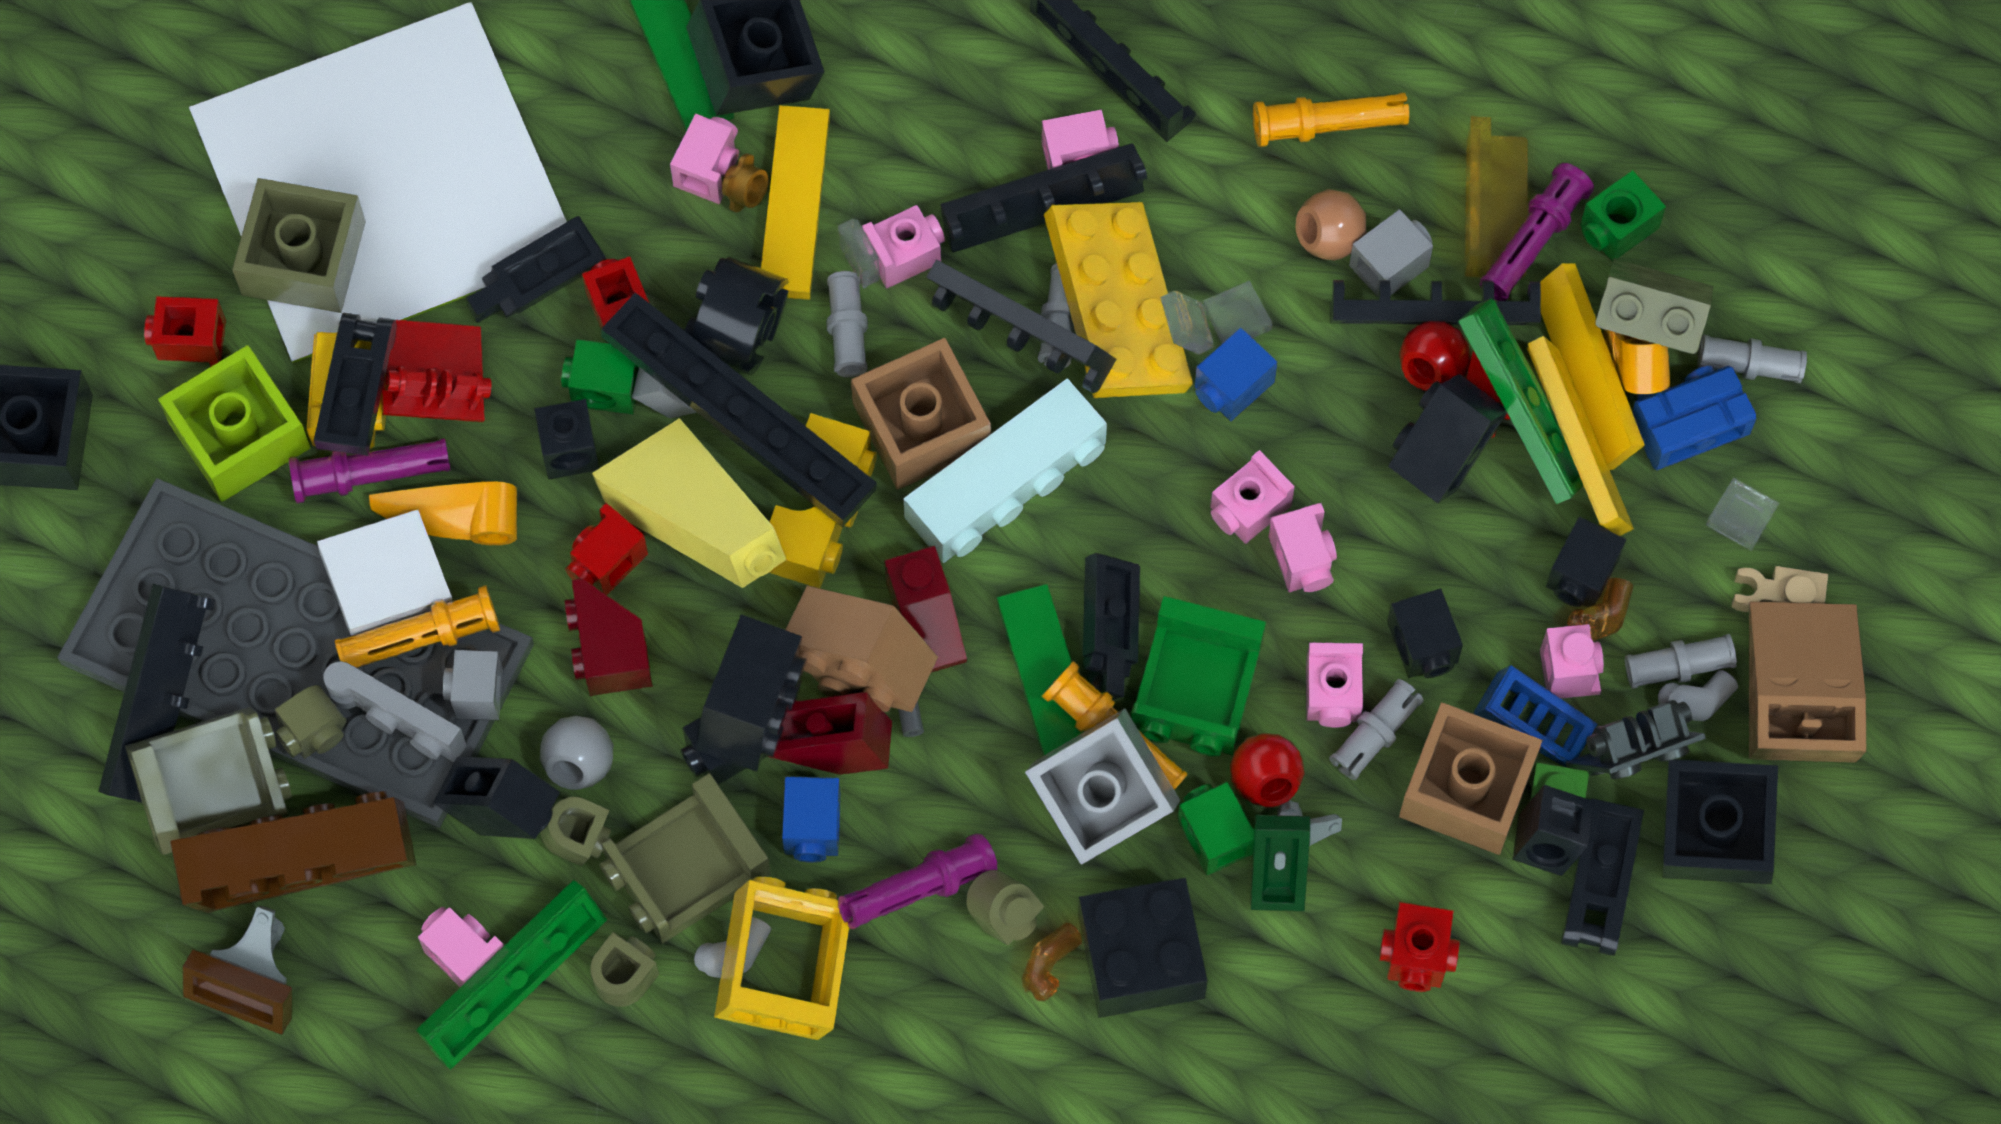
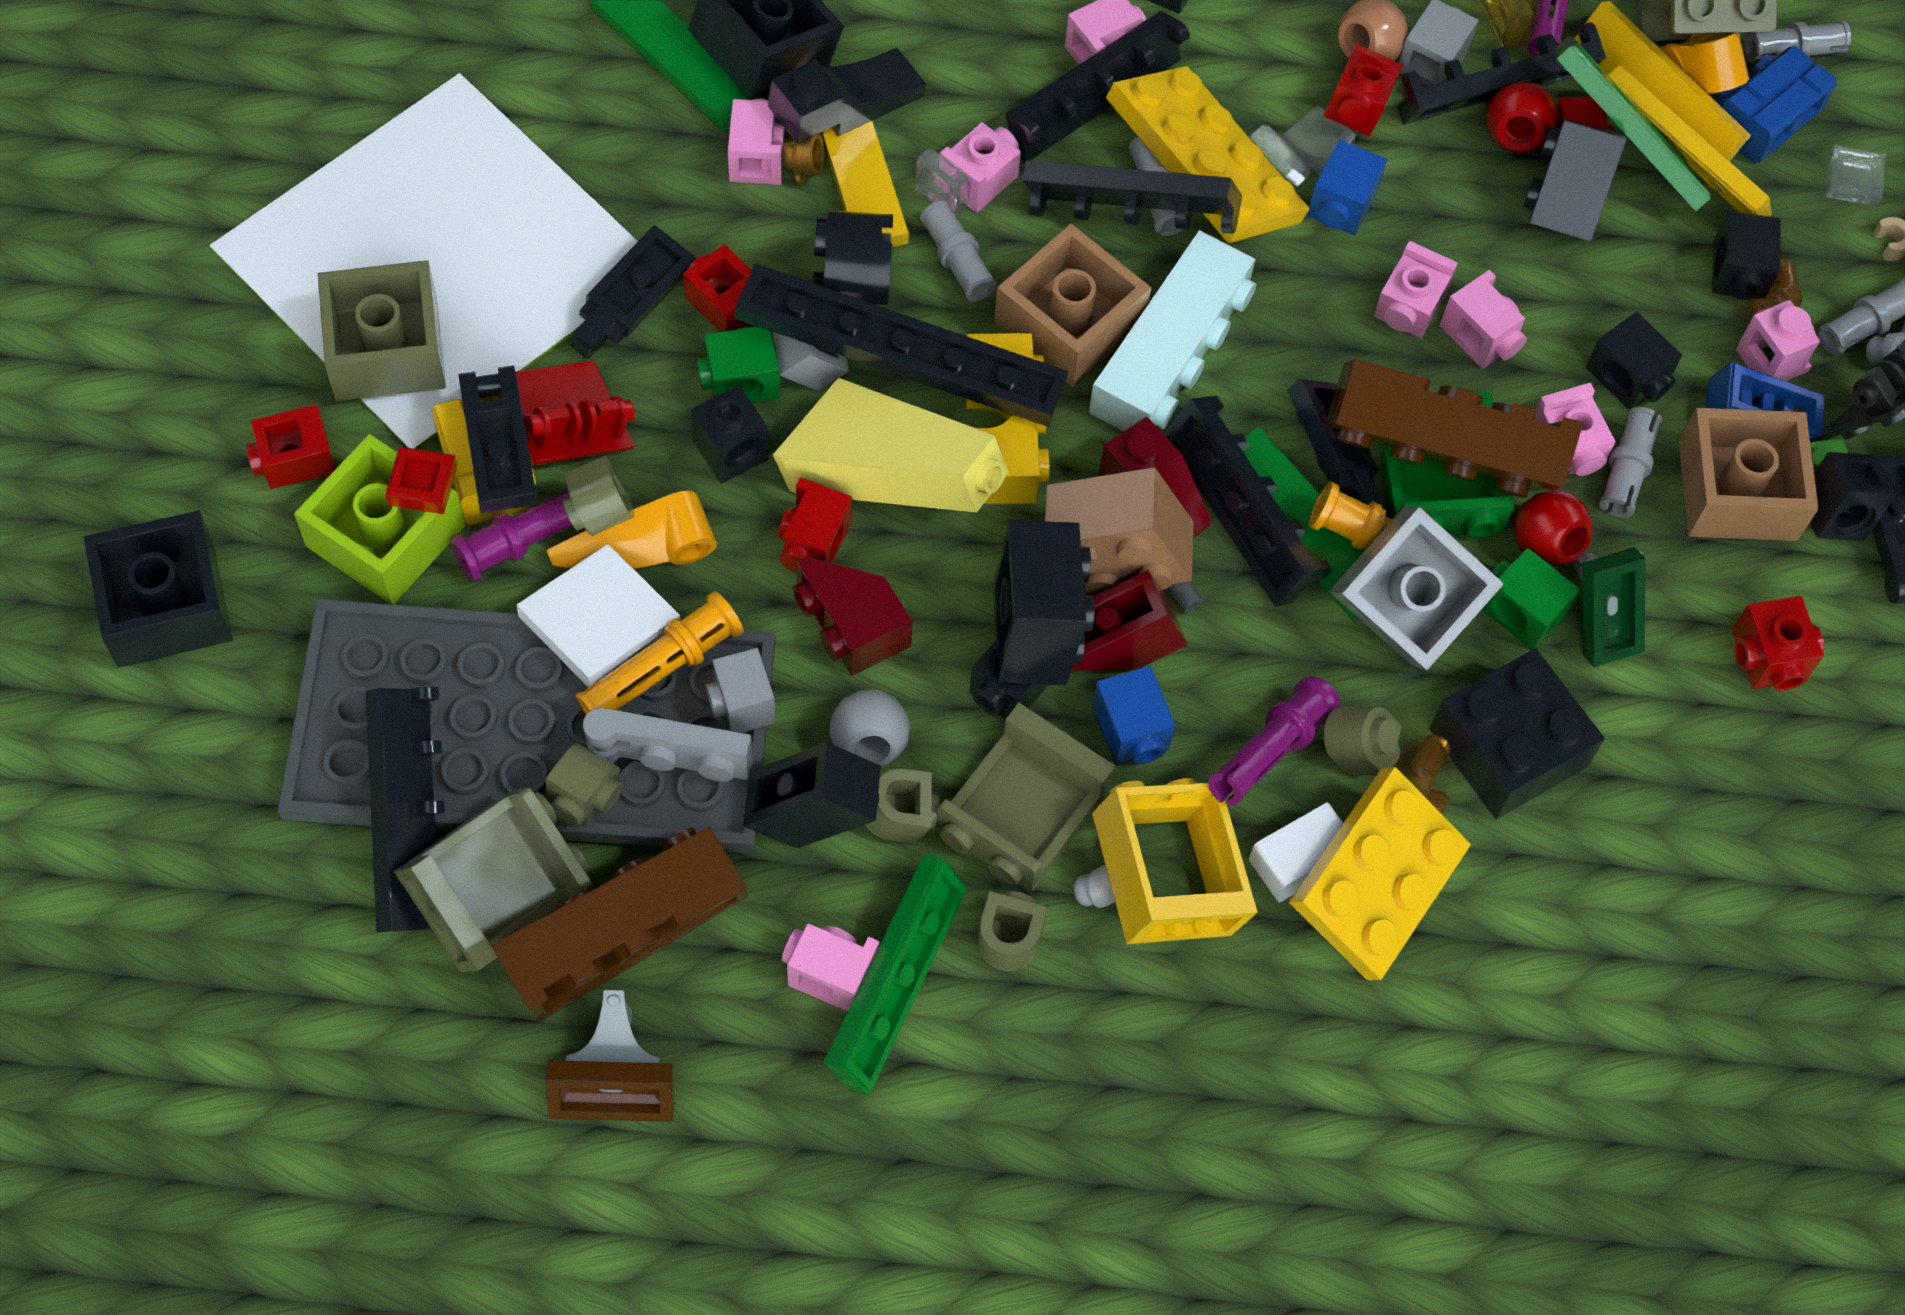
camera: 25 degrees left, 5 degrees down
none -> red tile [385,446,458,514]
none -> olive plate [563,455,634,536]
none -> black slope [768,48,926,143]
none -> black hinge [1164,396,1332,607]
none -> white piece [1249,802,1343,903]
none -> yellow plate [1289,767,1471,980]
none -> red brick [1323,44,1403,137]
none -> reddish brown wedge [1325,359,1584,498]

